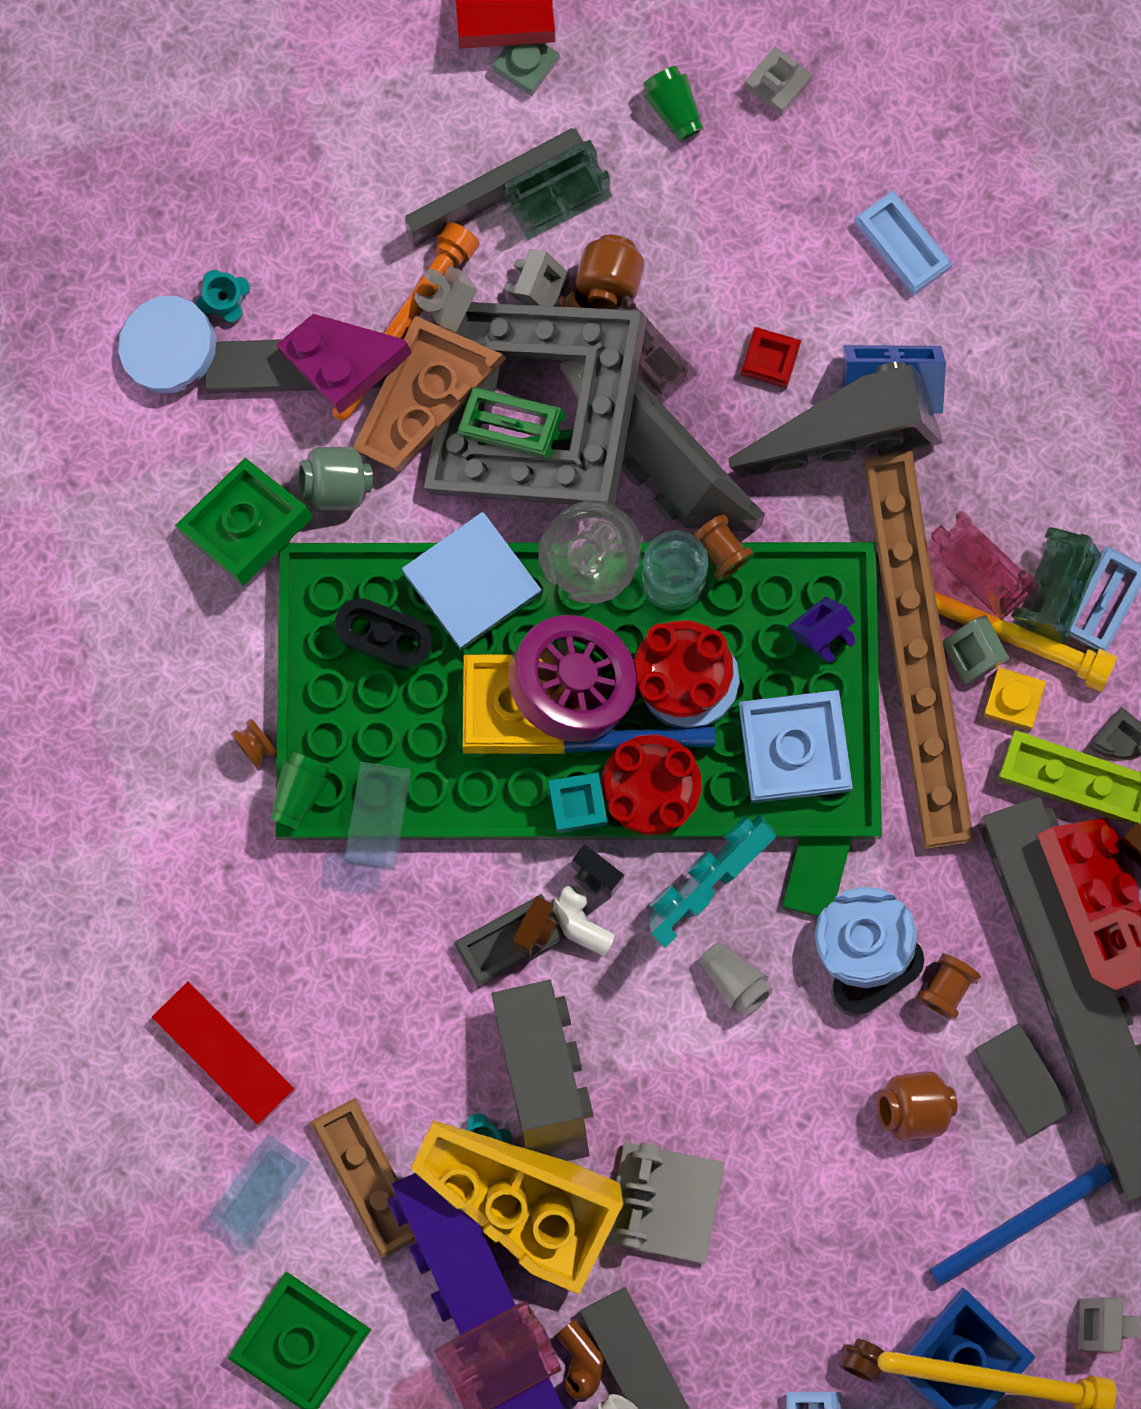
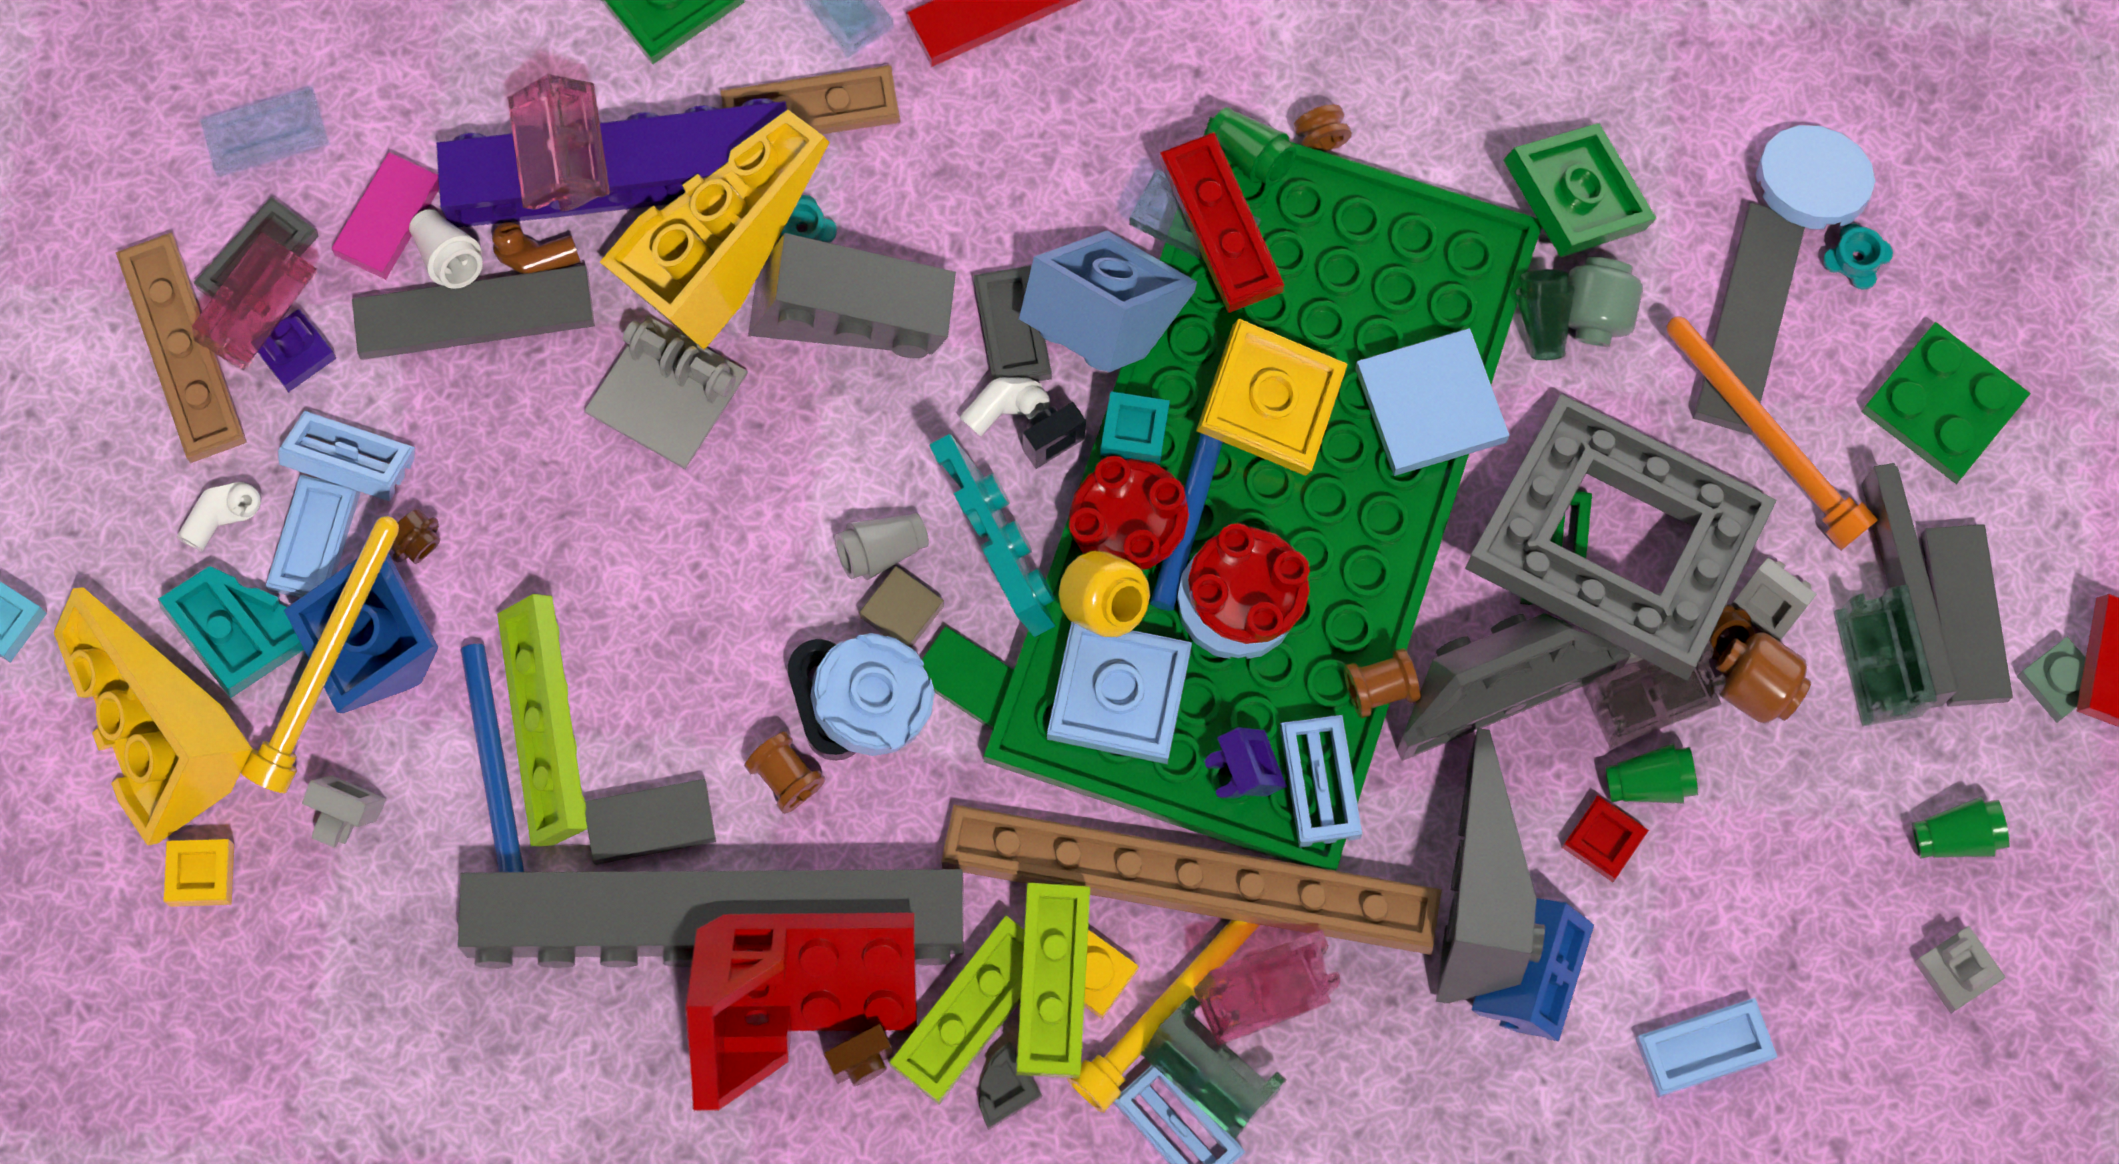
camera: 110 degrees right, 5 degrees down
magenta wing [276,313,412,414] -> none
black plate [335,598,432,671] -> none
nougat wing [353,316,506,472] -> none
light grey tile [414,266,477,332] -> none
green tile [457,387,567,460] -> none
magenta wheel [509,615,638,742] -> none
reddish brown plate [512,895,558,957] -> none
clear cylinder [539,499,642,604] -> none
clear light blue wheel [641,530,709,611] -> none
dark orange head [877,1071,958,1141] -> none
sand green plate [943,615,1010,685] -> none
none -> lime plate [497,594,587,847]
none -> dark tan tile [859,566,944,648]
none -> lime plate [1016,883,1090,1079]
none -> medium blue slope [1019,231,1197,372]
none -> yellow head [1058,551,1150,637]
none -> red tile [1159,132,1284,313]
none -> light blue tile [1280,715,1362,847]
none -> clear green cone [1515,269,1575,361]
none -> green cone [1605,743,1698,804]
none -> green plate [1861,321,2031,485]
none -> dark grey tile [1921,524,2013,707]

